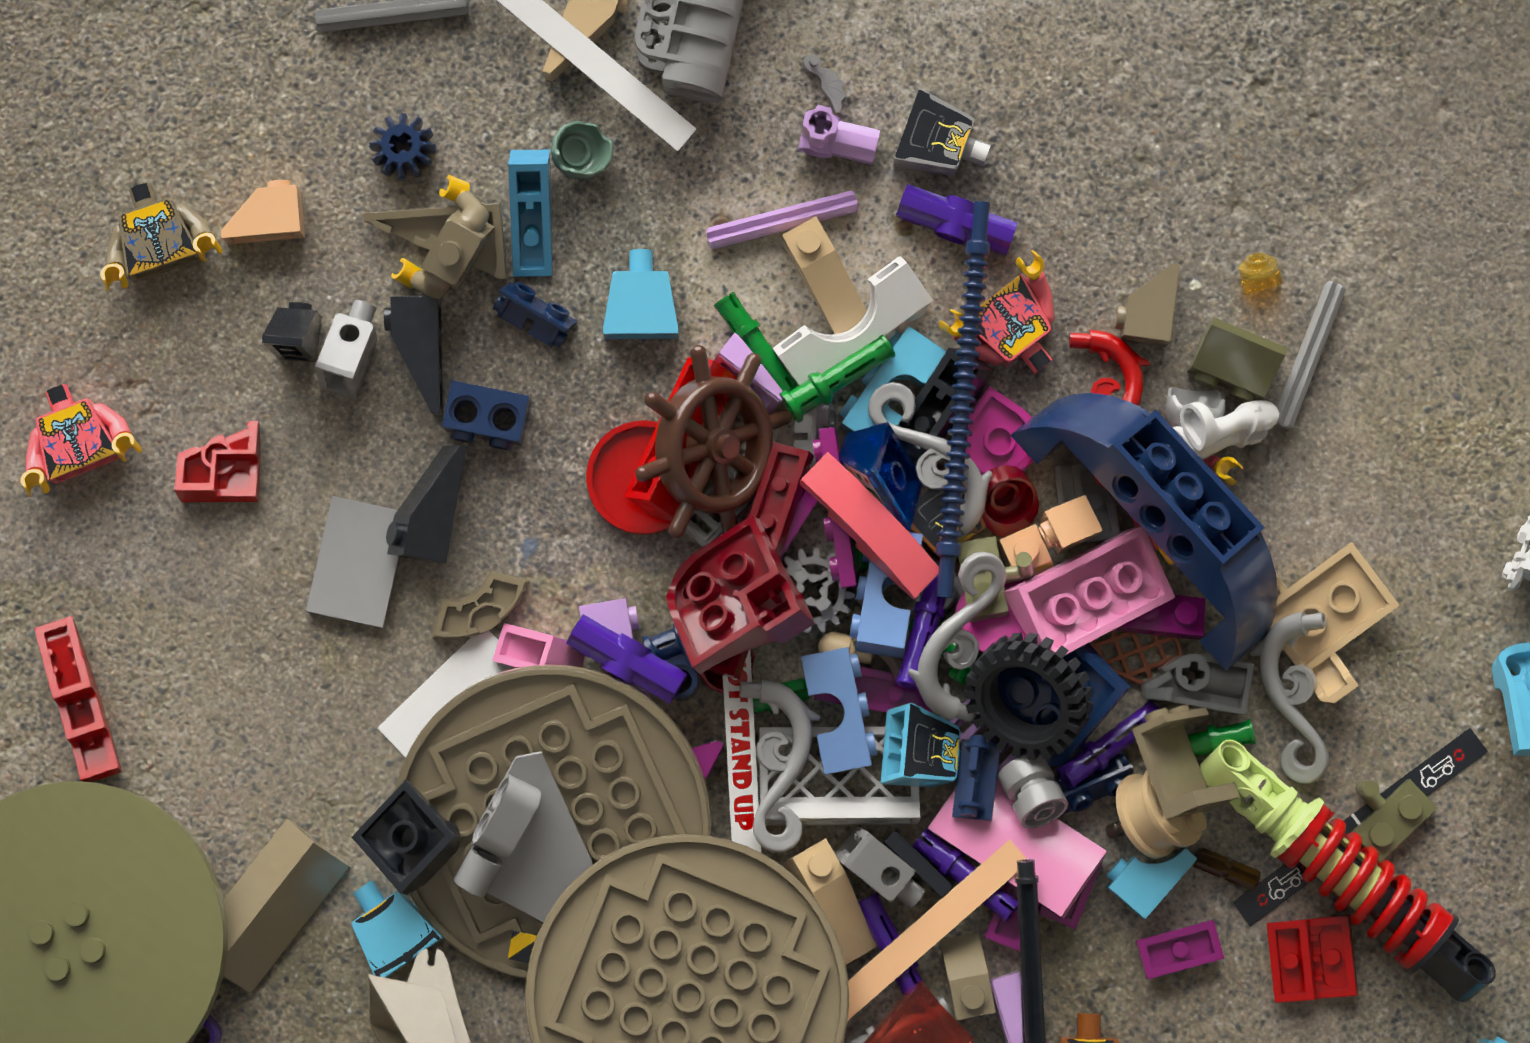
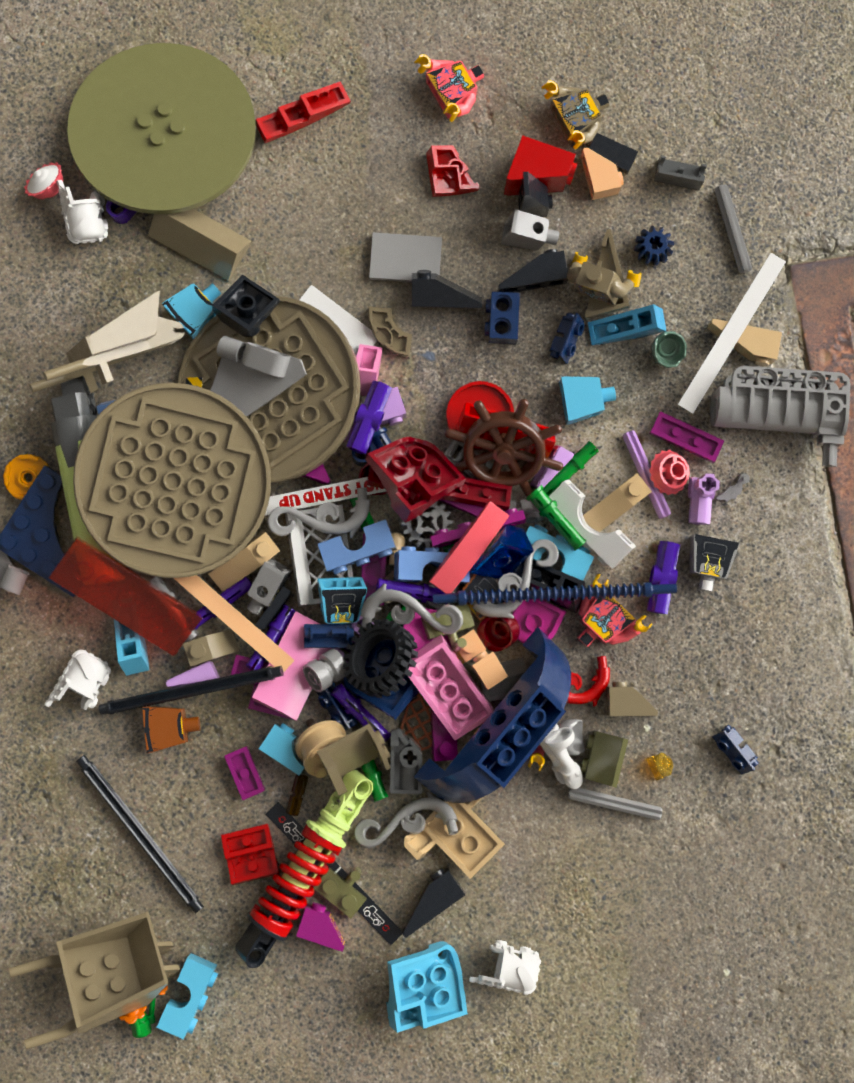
camera: 75 degrees right, 0 degrees up
none -> magenta slope [296,902,345,952]
none -> black slope [403,868,465,938]
none -> red slope [504,135,577,196]
none -> black tile [589,133,638,175]
none -> magenta plate [649,411,724,463]
none -> coral piece [649,450,690,495]
none -> dark grey hinge [654,155,707,190]
none -> dark blue hinge [712,724,759,775]

